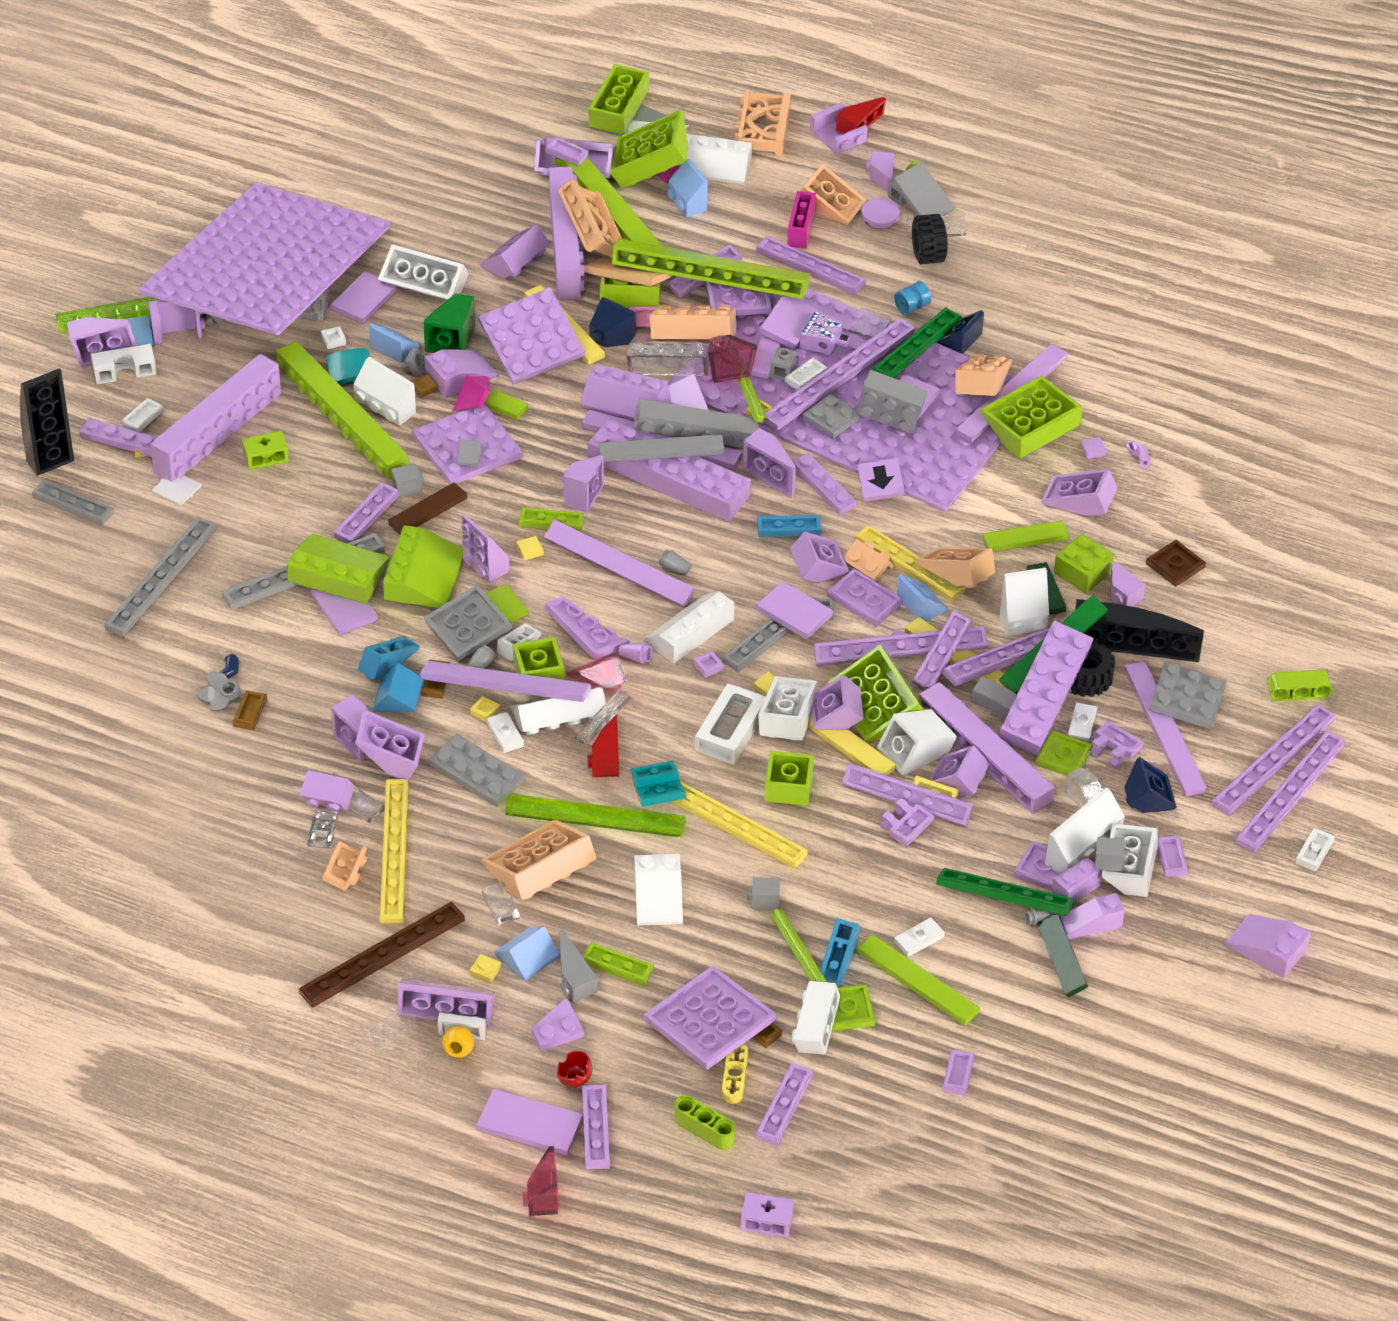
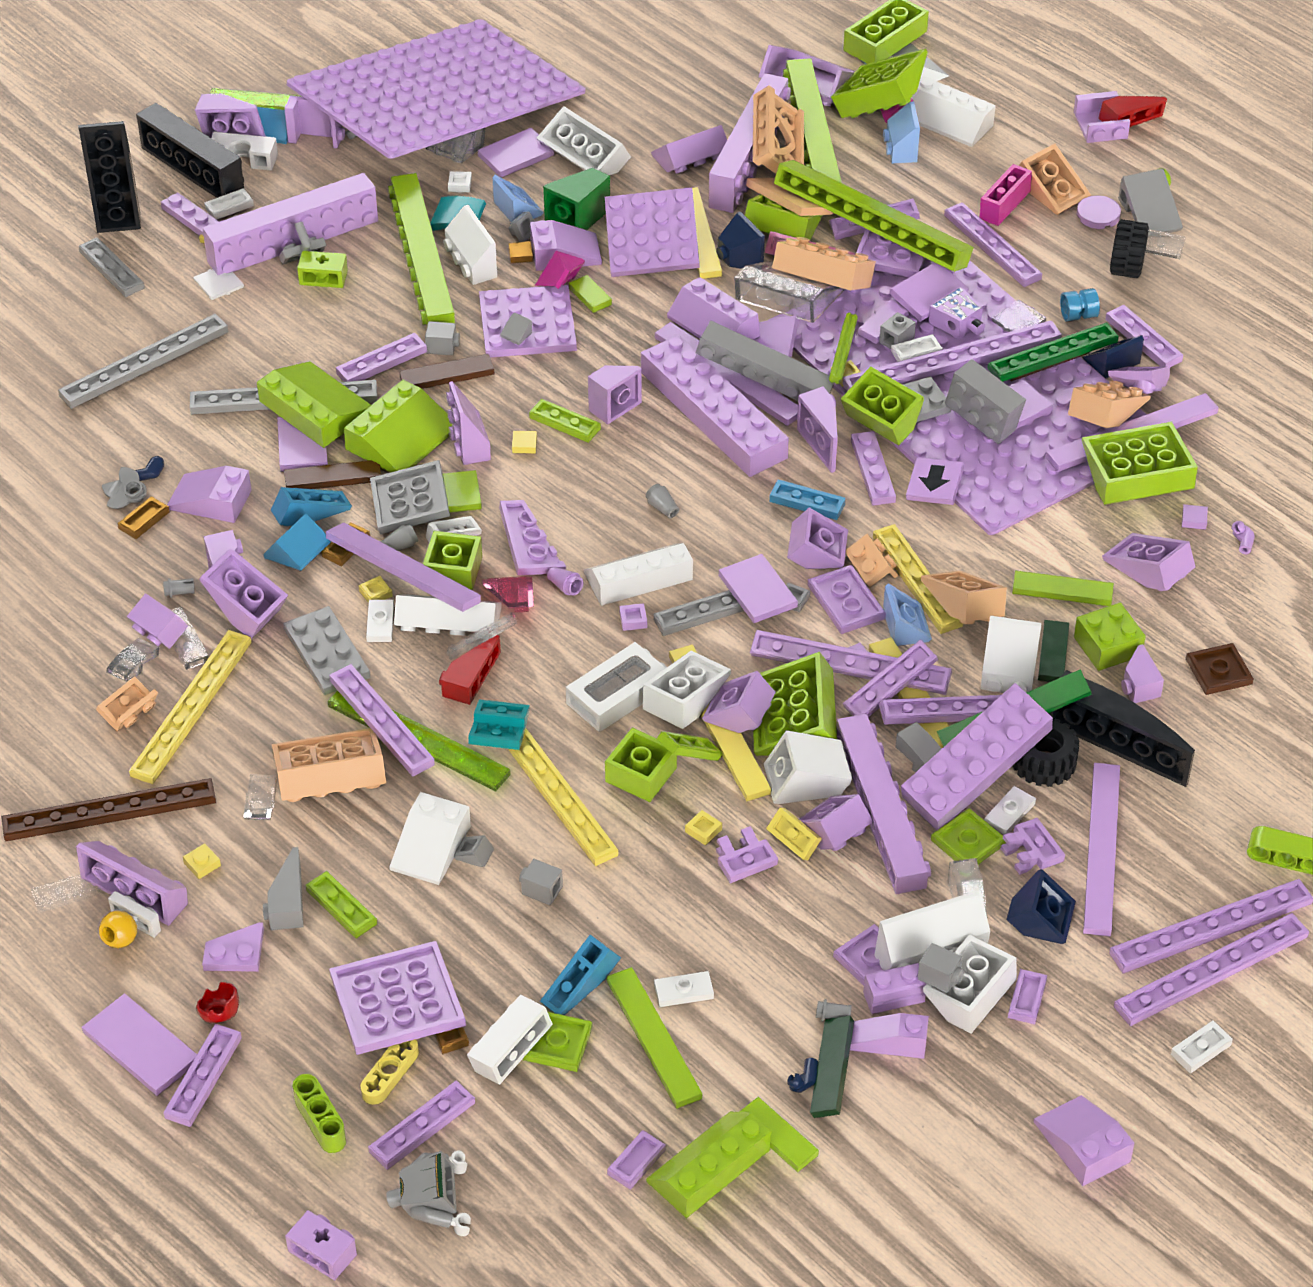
camera: 25 degrees right, 0 degrees up
light blue slope [495,926,560,981] -> none
clear pink slope [522,1146,558,1216] -> none
lavender tile [544,519,695,608] -> none
lavender tile [546,137,588,166] -> none
light grey tile [599,434,724,462] -> none
clear pink slope [708,334,758,383] -> none
light nougat fence [734,90,791,156] -> none
lime axle [771,909,827,982] -> none
lavender tile [842,763,974,826] -> none
lavender slope [866,152,894,192] -> none
green tile [936,868,1074,916] -> none
light grey plate [1149,662,1227,730] -> none
none -> black brick [136,103,244,198]
none -> light grey pin [163,578,195,598]
none -> lavender slope [167,466,252,523]
none -> light grey plate [279,222,326,265]
none -> tile [284,460,381,489]
none -> lavender plate [329,664,435,777]
none -> light grey torso [386,1150,471,1236]
none -> light grey slope [454,835,494,867]
none -> lime slope [646,1111,771,1219]
none -> lime tile [657,731,723,761]
none -> light yellow plate [685,810,722,846]
none -> lime tile [739,1097,819,1172]
none -> dark blue arm [787,1058,818,1093]
none -> lime slope [841,366,924,446]
none -> lavender plate [1105,305,1183,367]
none -> lavender slope [1108,367,1170,394]

